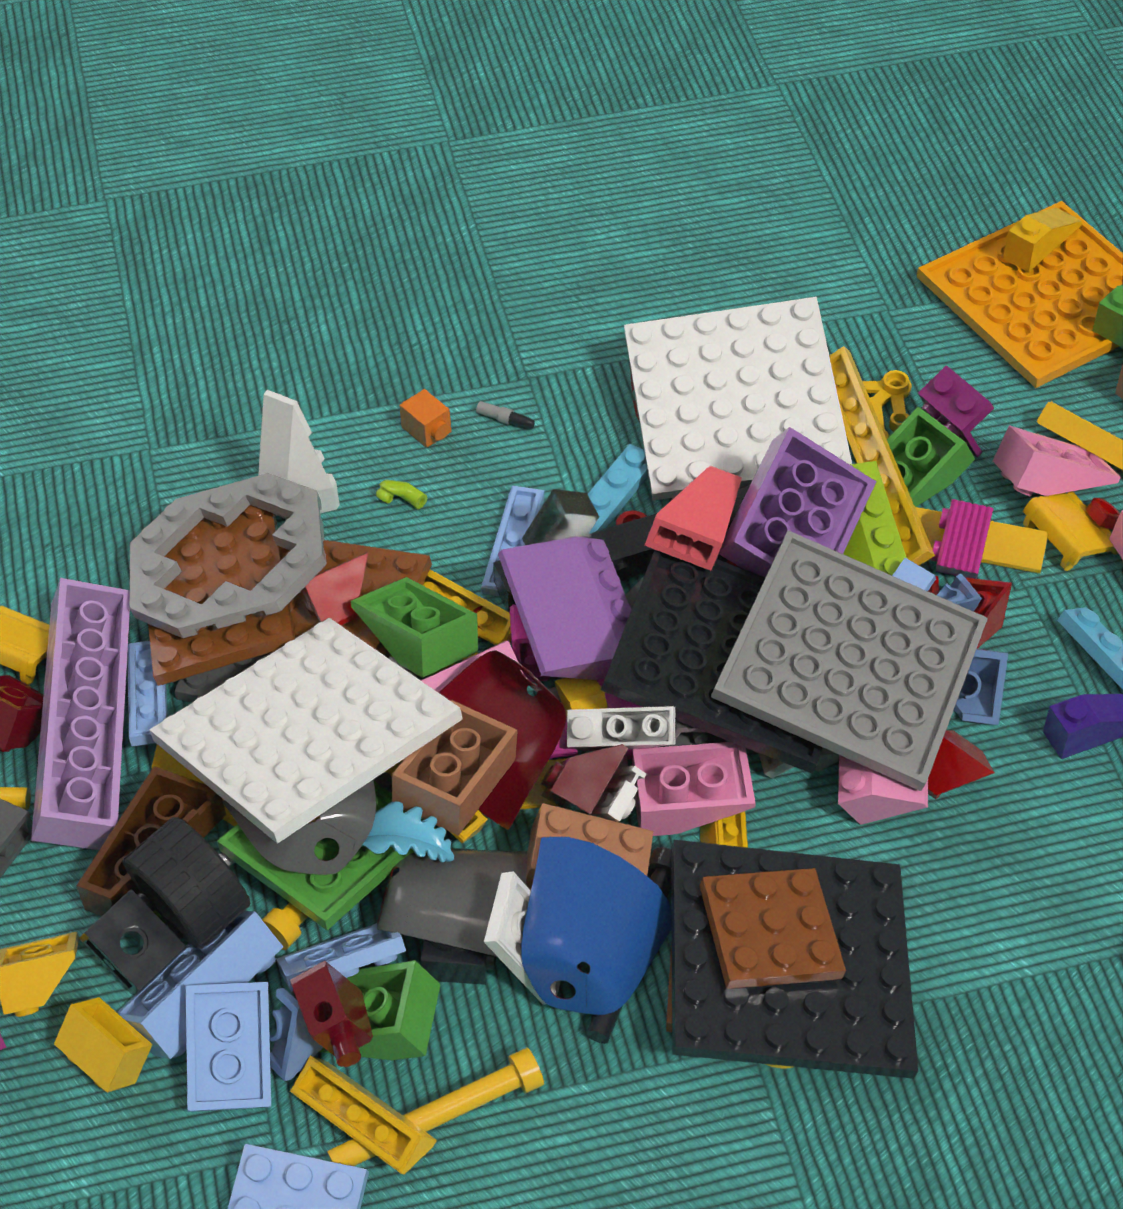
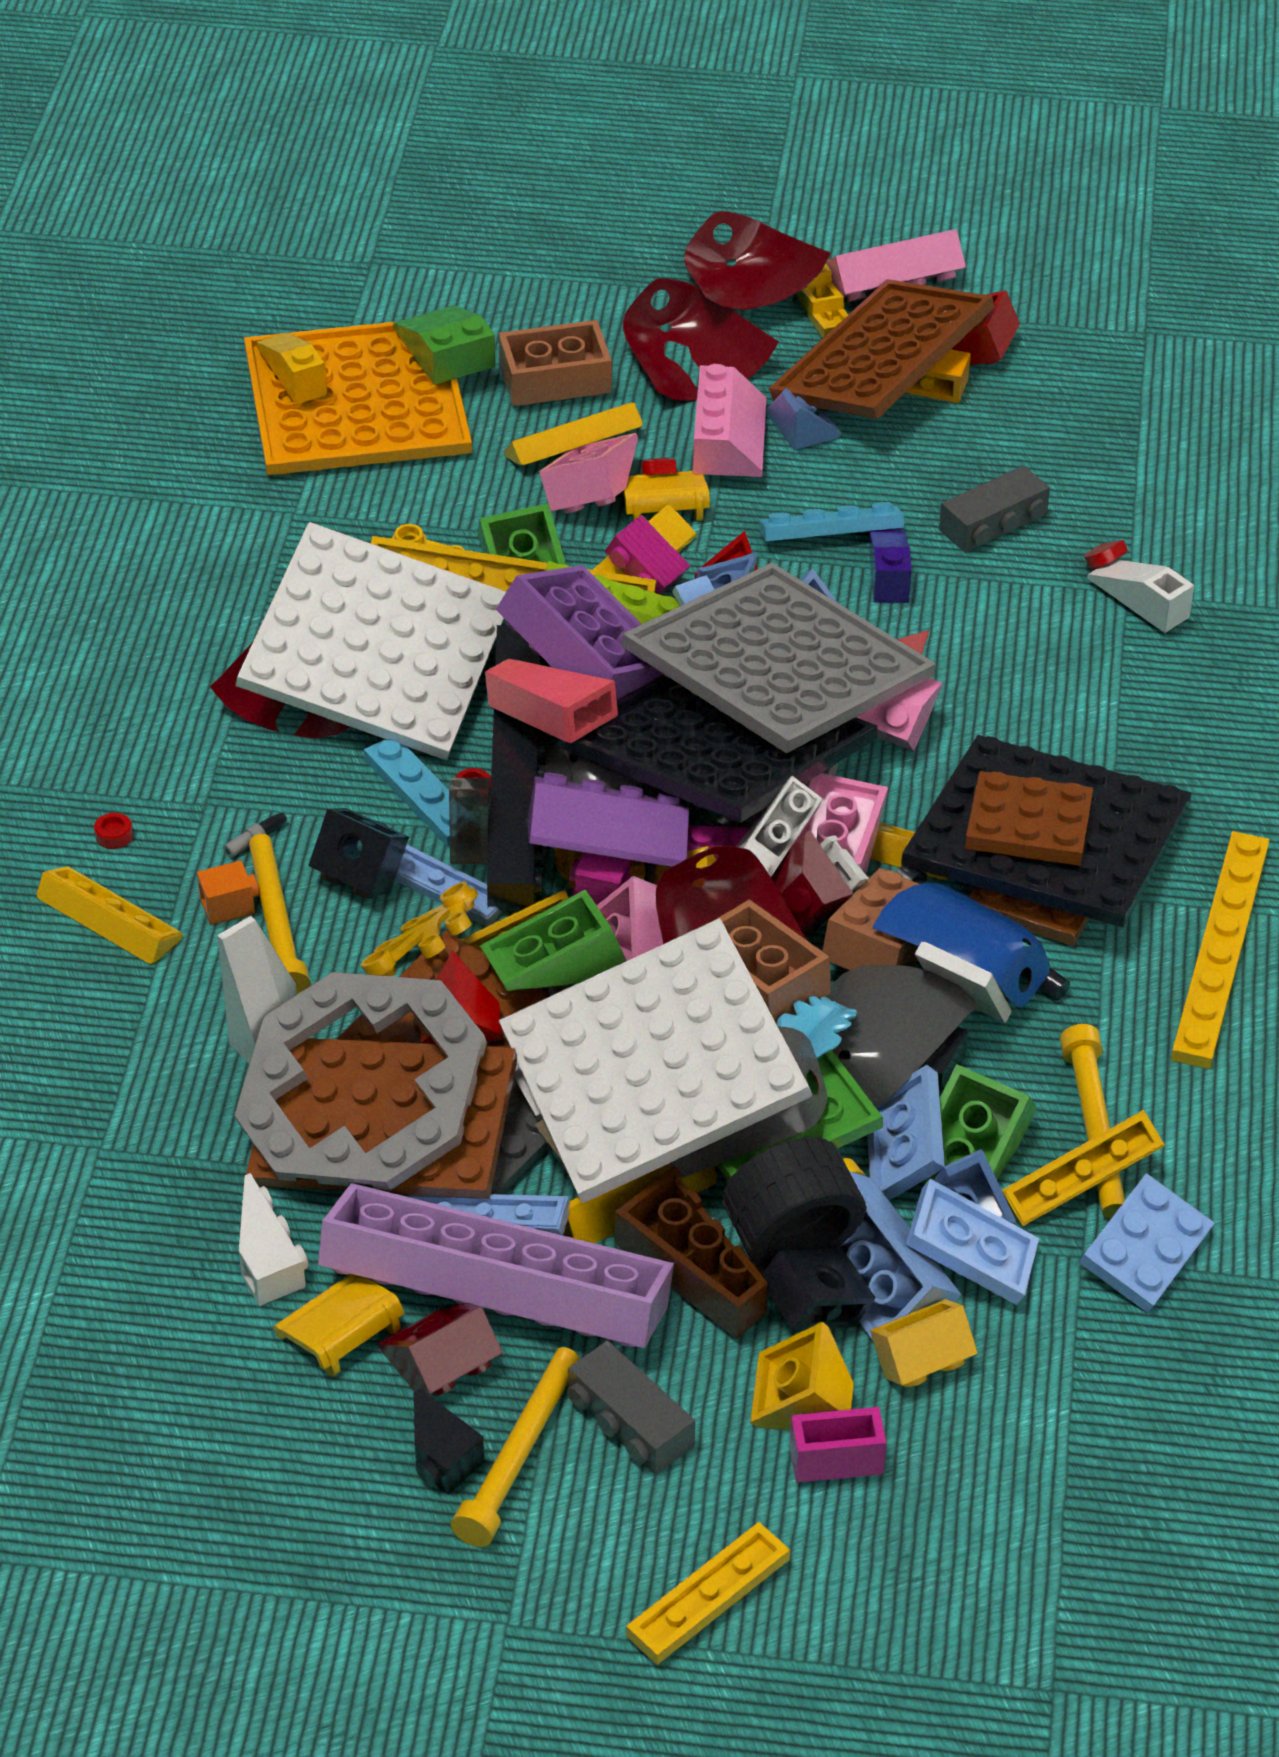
camera: 70 degrees left, 5 degrees down
dark red torso [290,960,373,1067] -> none
lime arm [376,479,427,509] -> none
magenta bracket [918,365,994,458] -> none
none -> yellow slope [36,866,183,964]
none -> red tile [94,813,133,849]
none -> white slope [239,1173,309,1306]
none -> yellow piece [249,834,311,995]
none -> black brick [308,808,409,899]
none -> yellow plant [361,881,478,977]
none -> yellow plate [1171,831,1270,1069]

